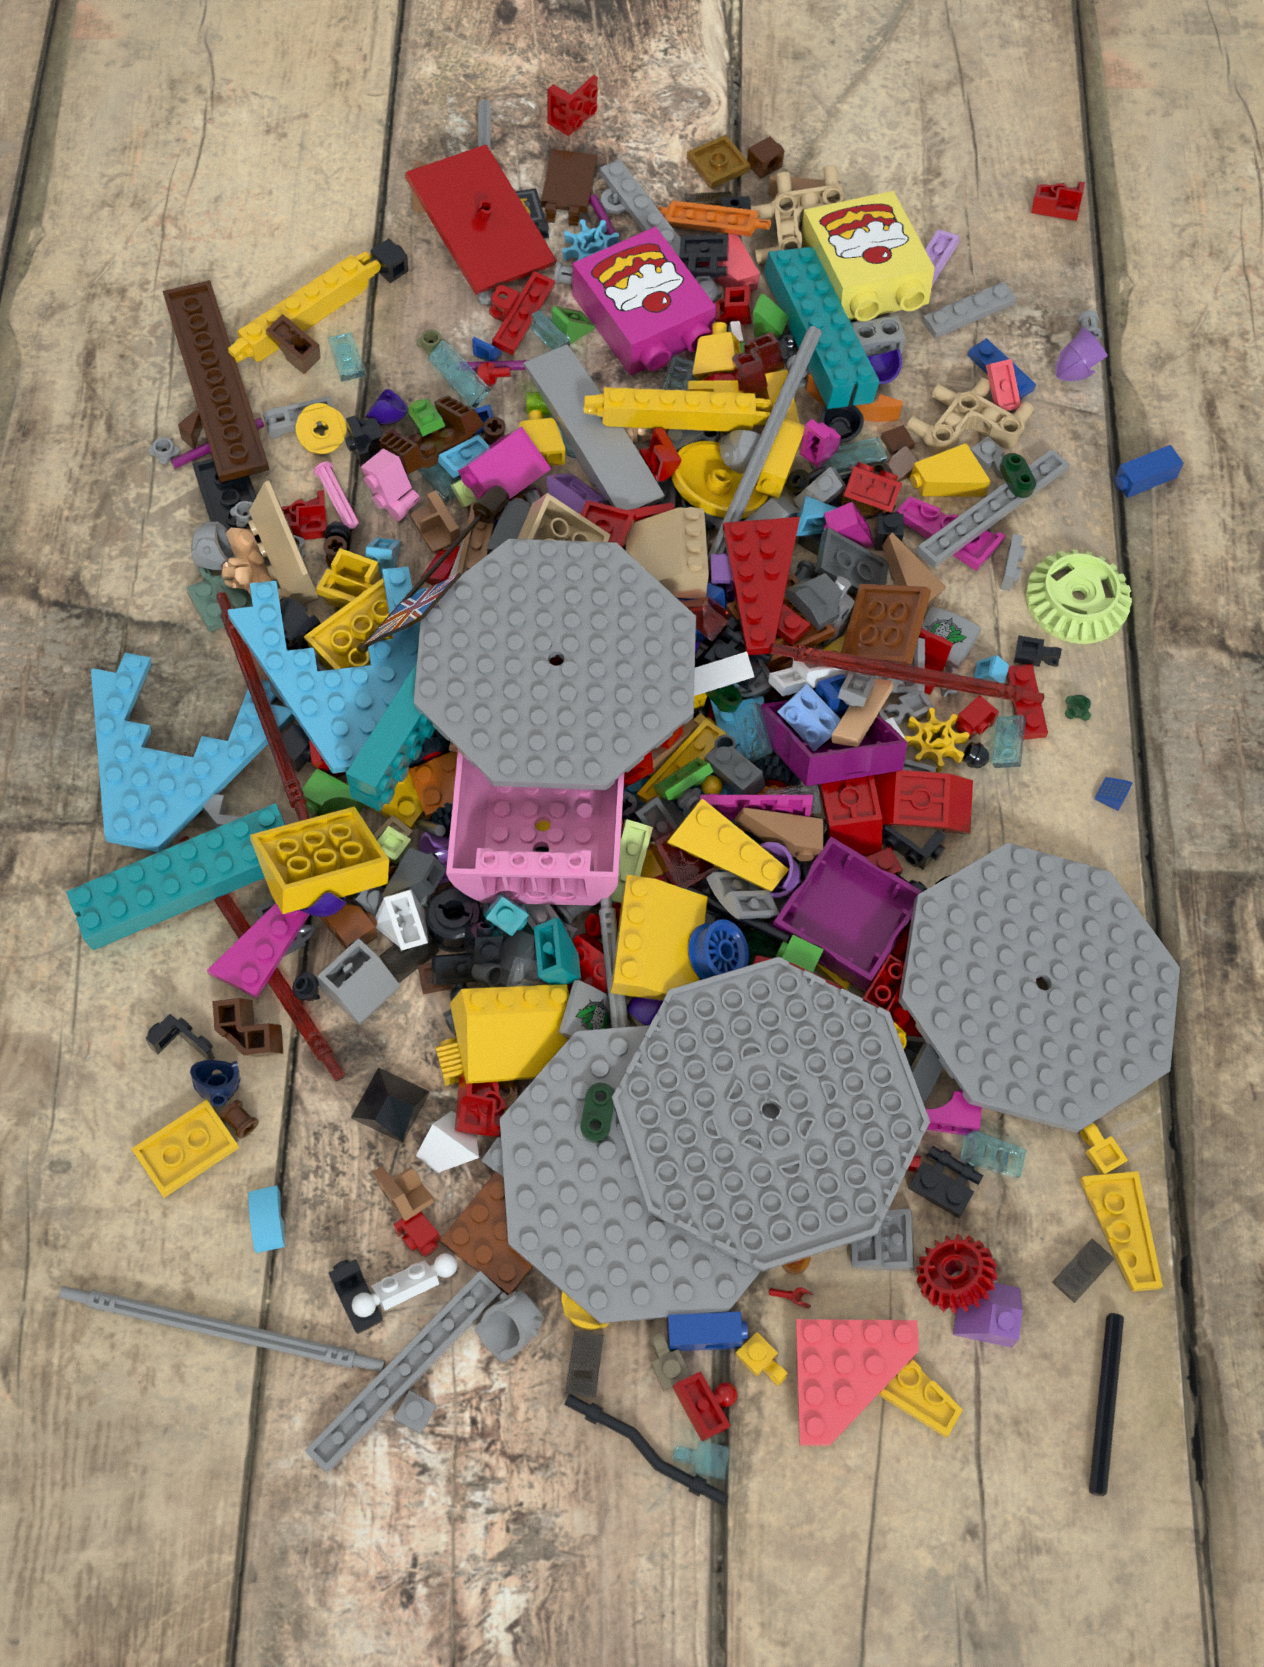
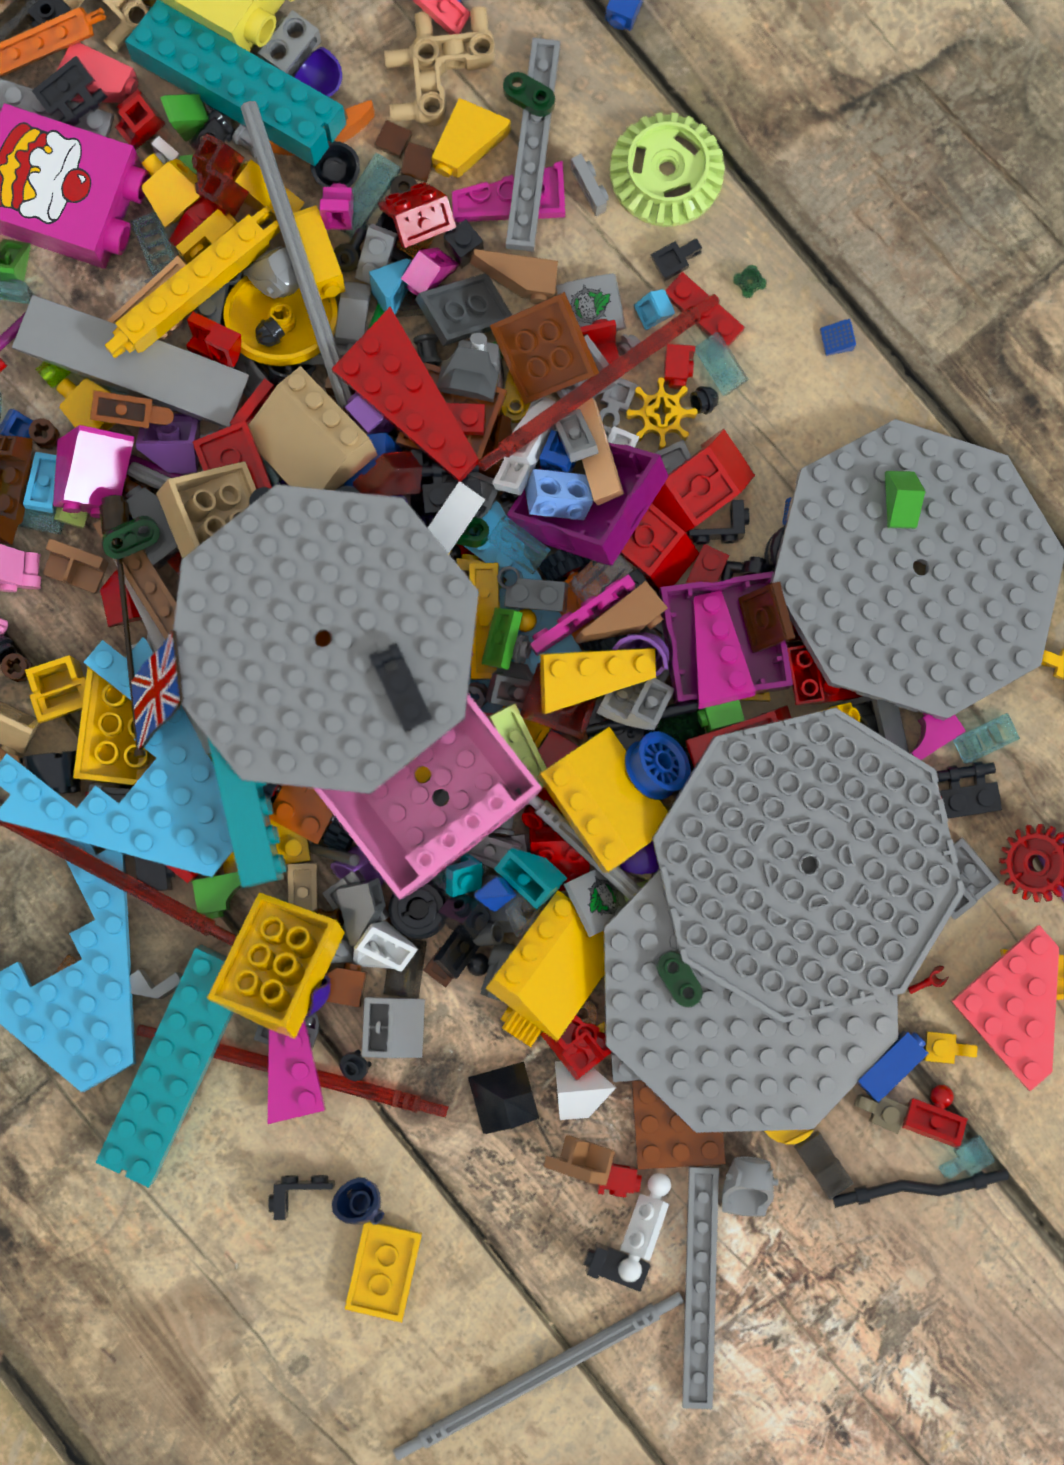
camera: 40 degrees left, 20 degrees up
reddish brown brick [212,998,284,1057] -> none
reddish brown bush [220,1100,259,1139] -> none
medium azure slope [248,1185,285,1253] -> none
medium azure slope [365,537,401,574] -> none
yellowish green plate [377,826,412,865] -> none
light grey plate [394,1390,437,1435] -> none
light grey plate [970,436,1005,479] -> none
none -> dark orange brick [90,390,174,429]
none -> dark green plate [102,516,160,559]
none -> black plate [255,317,285,347]
none -> black plate [369,642,433,732]
none -> blue slope [474,877,517,912]
none -> dark pink wing [693,590,756,709]
none -> reddish brown tile [738,581,795,653]
none -> bright green slope [885,471,925,529]

